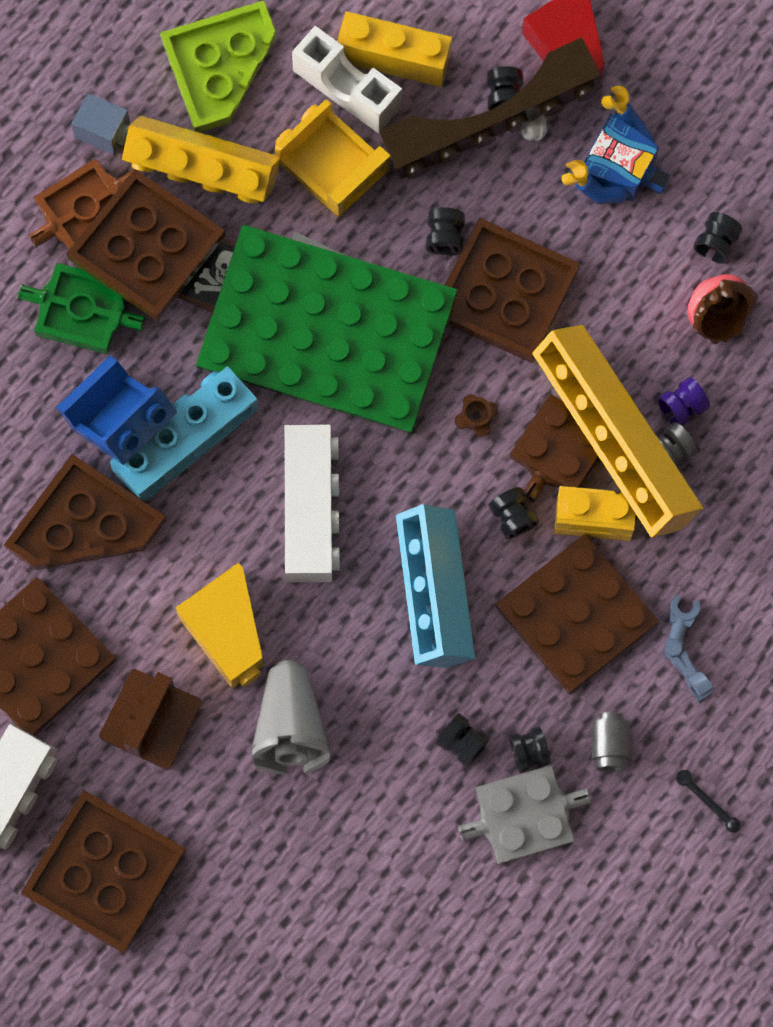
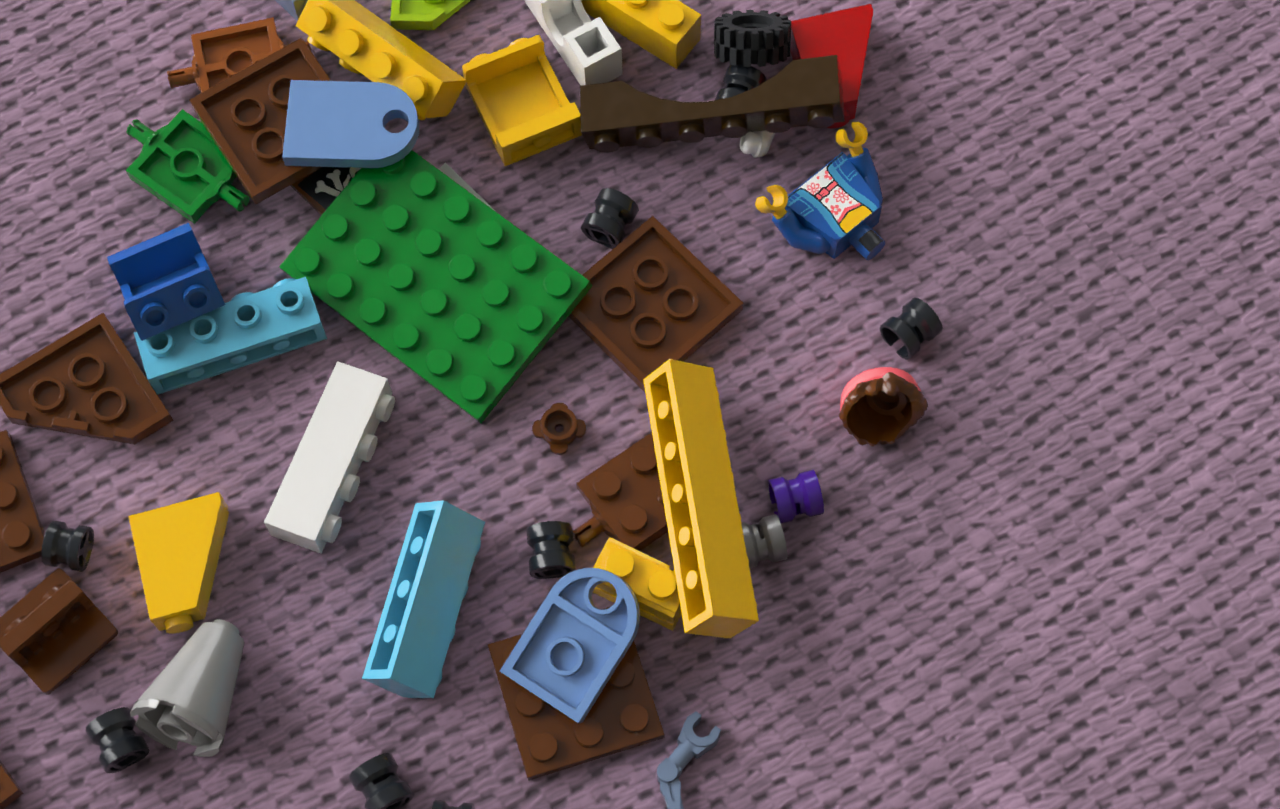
camera: 25 degrees right, 5 degrees down
none -> black wheel [42,521,94,572]
none -> black wheel [86,707,150,773]
none -> medium blue tile [282,80,419,168]
none -> medium blue tile [500,568,640,723]
none -> black tyre [714,10,791,67]

